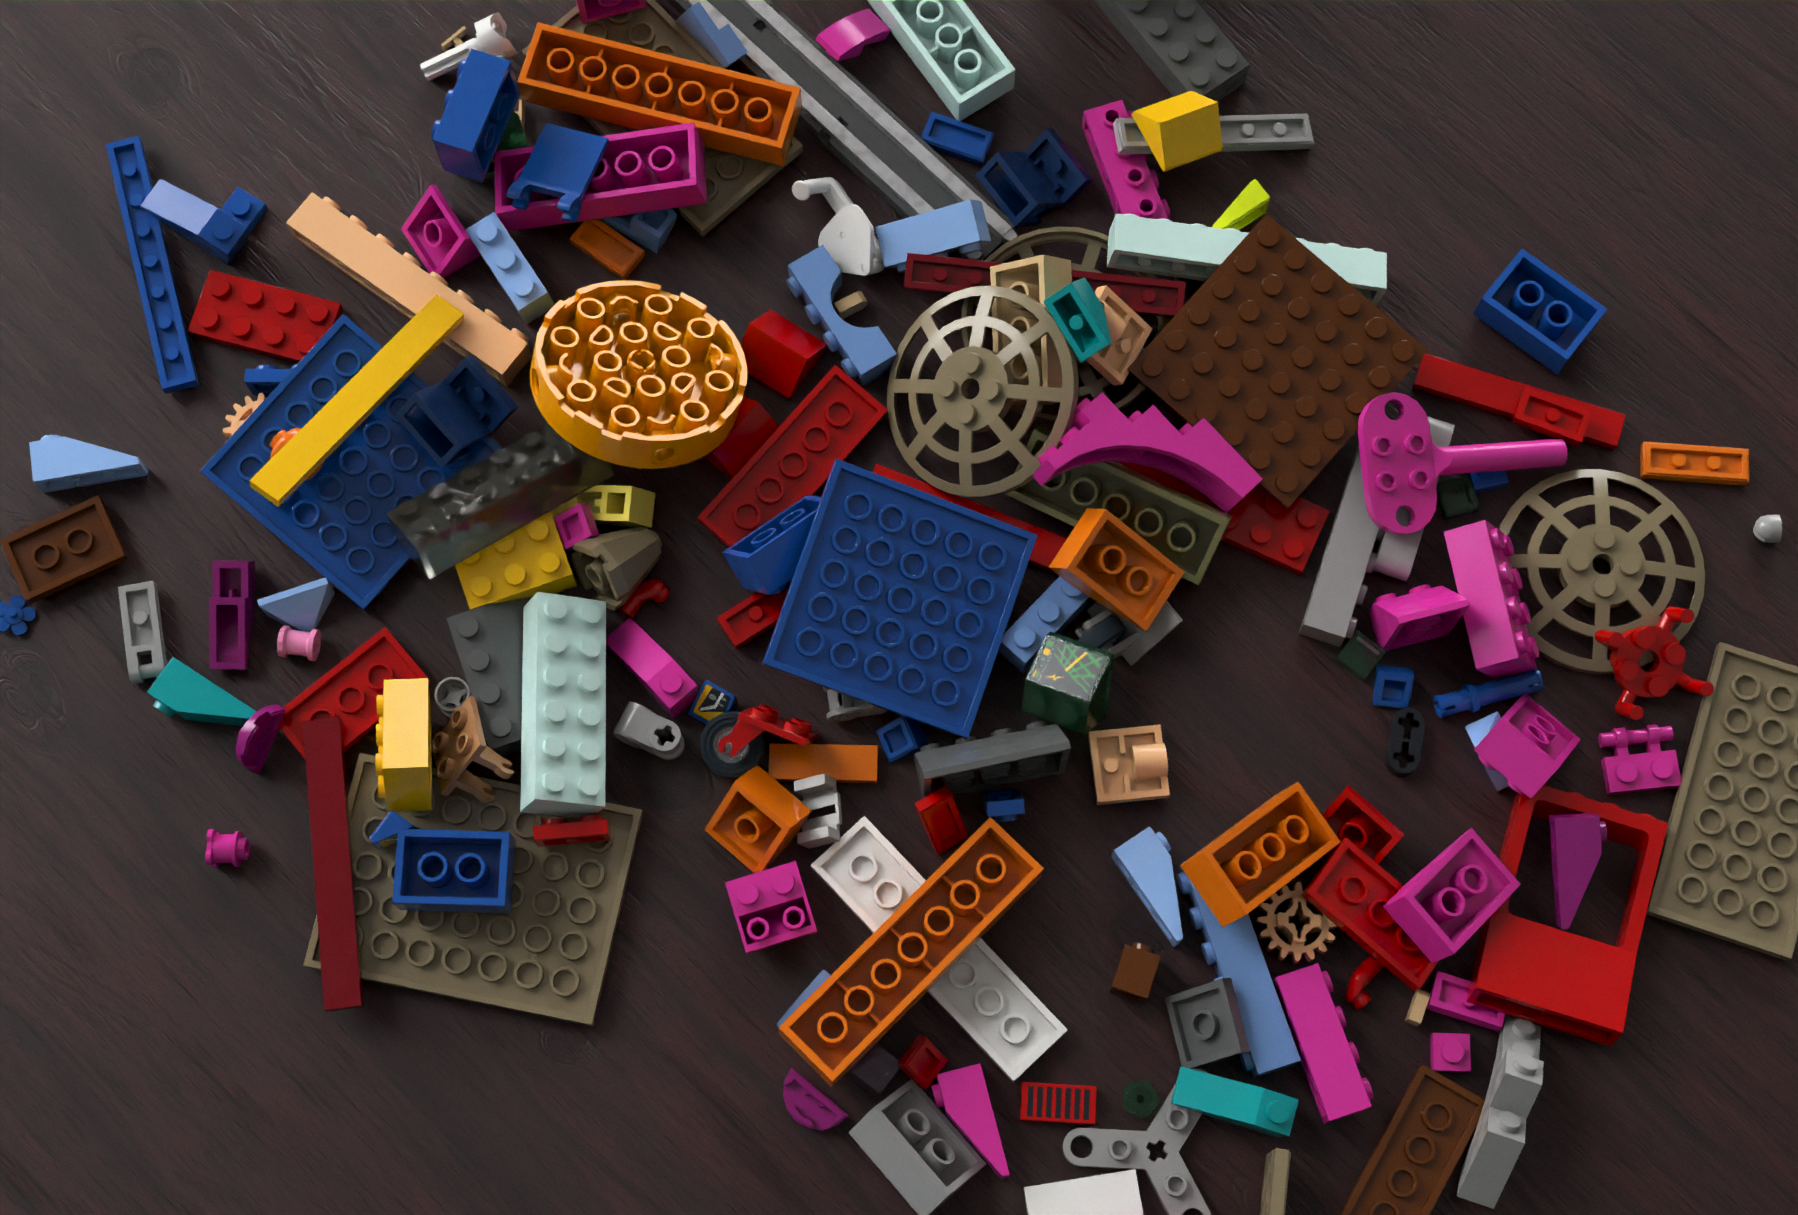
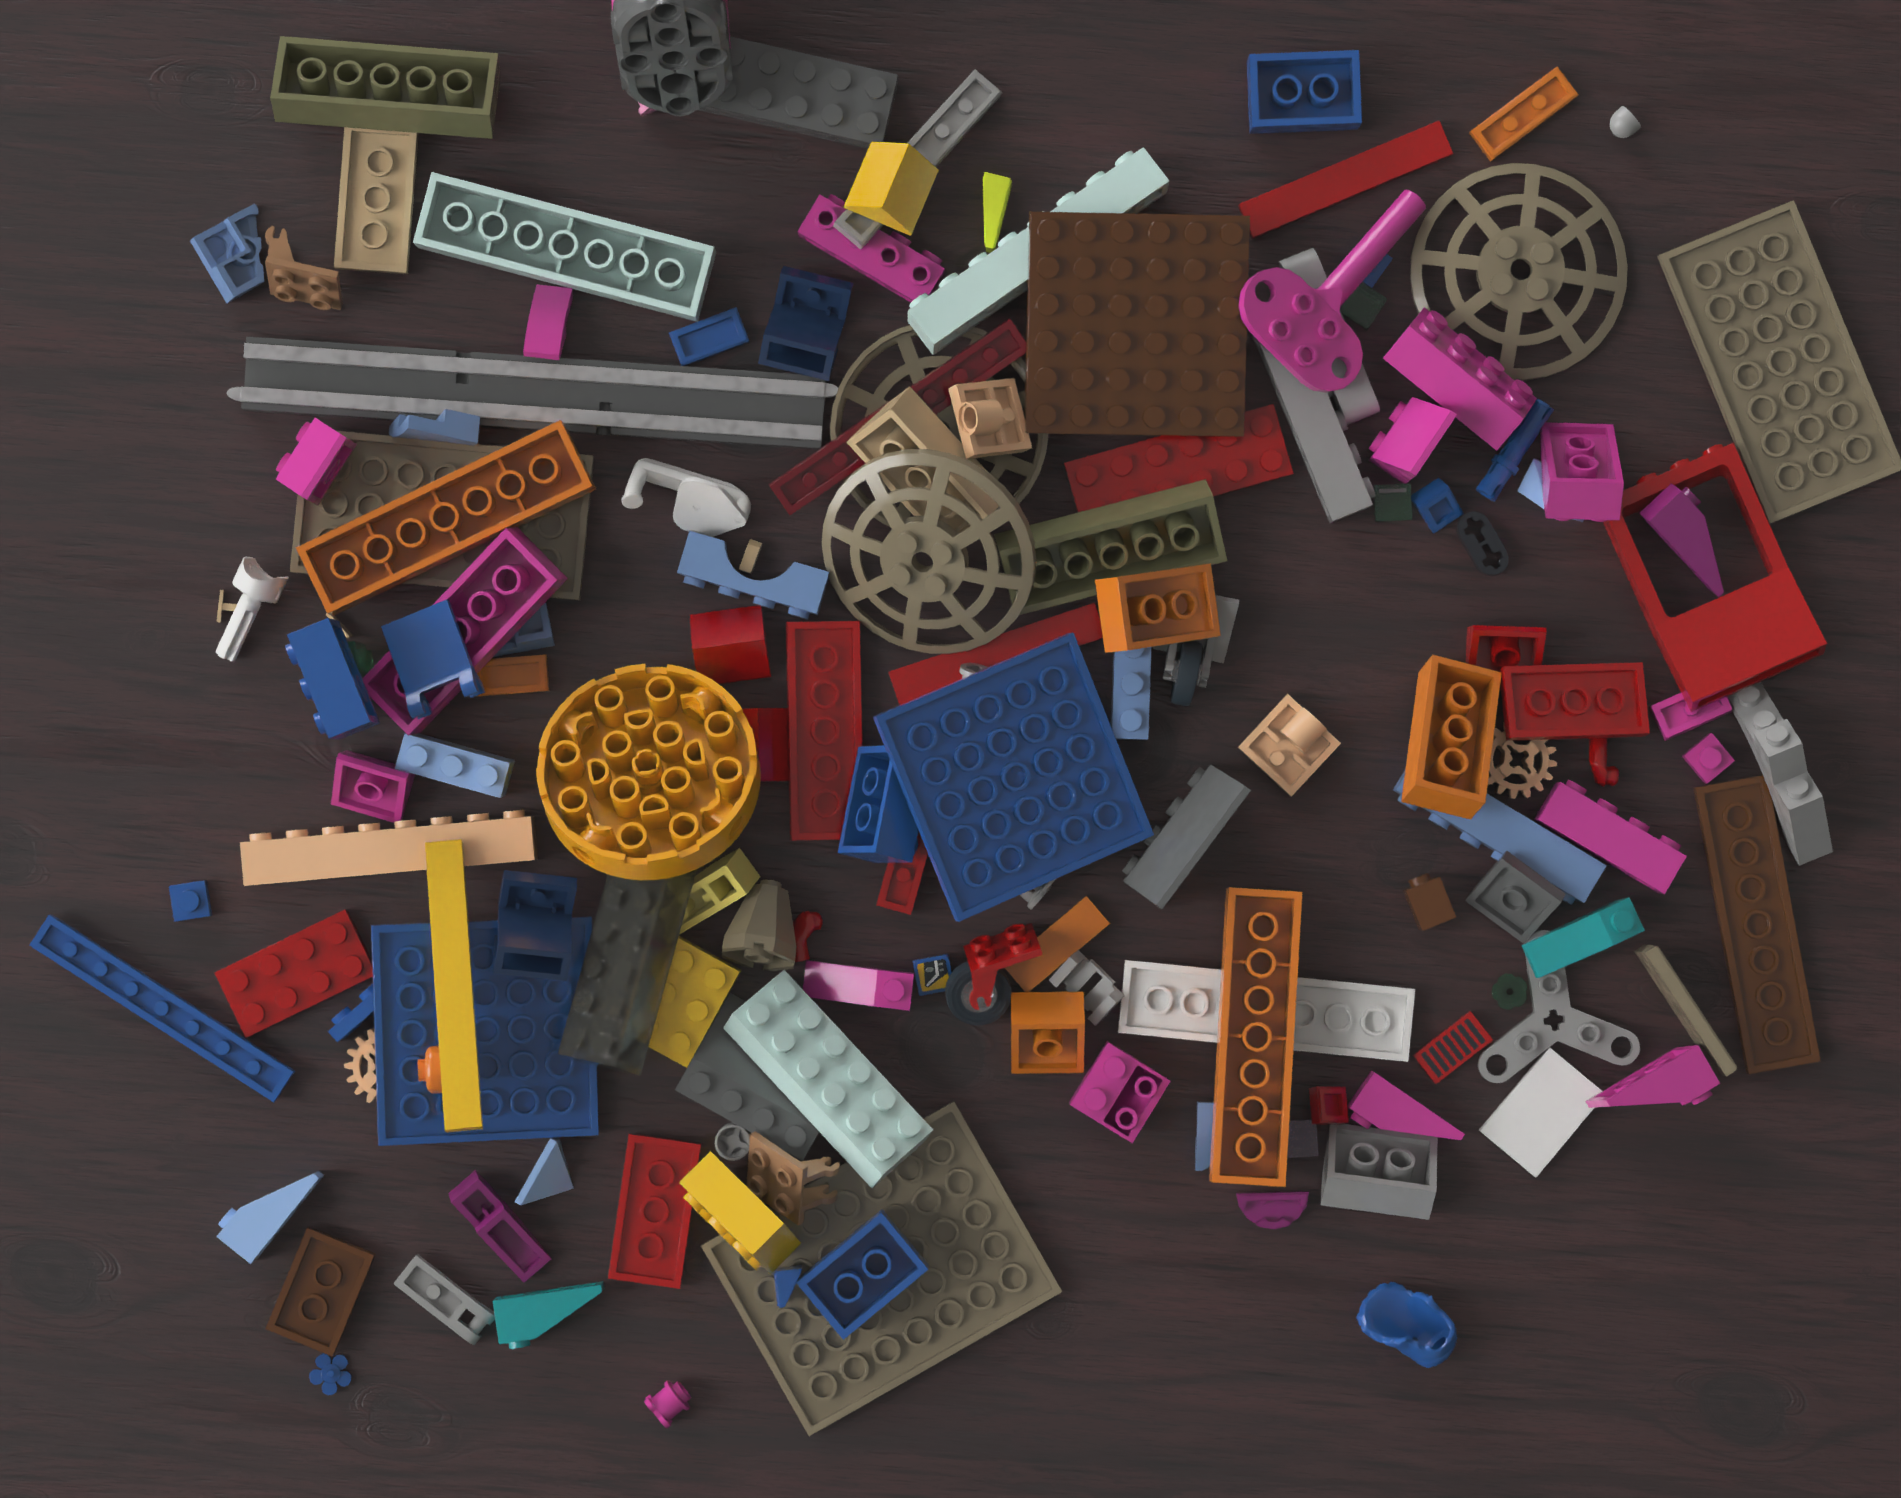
camera: 35 degrees left, 15 degrees up
slope [140,179,248,265] -> none
magenta plate [236,704,286,775] -> none
bright pink bush [277,625,321,661] -> none
dark red tile [303,717,364,1012] -> none
red plate [533,815,612,848] -> none
dark pink plate [554,503,600,551] -> none
light grey piece [612,702,685,760] -> none
light blue brick [875,199,991,273] -> none
blue slope [875,716,928,763] -> none
red tile [914,785,969,854] -> none
blue plate [982,789,1025,822] -> none
slope [1021,632,1114,734] -> none
dark pink arch [1032,392,1263,513] -> none
teal slope [1043,278,1112,363] -> none
light blue slope [1111,826,1183,948] -> none
dark pink slope [1383,828,1521,963] -> none
tan piece [1405,989,1430,1026] -> none
red plate [1512,387,1592,447] -> none
red plate [1595,606,1714,720] -> none
dark pink plate [1598,724,1681,796] -> none

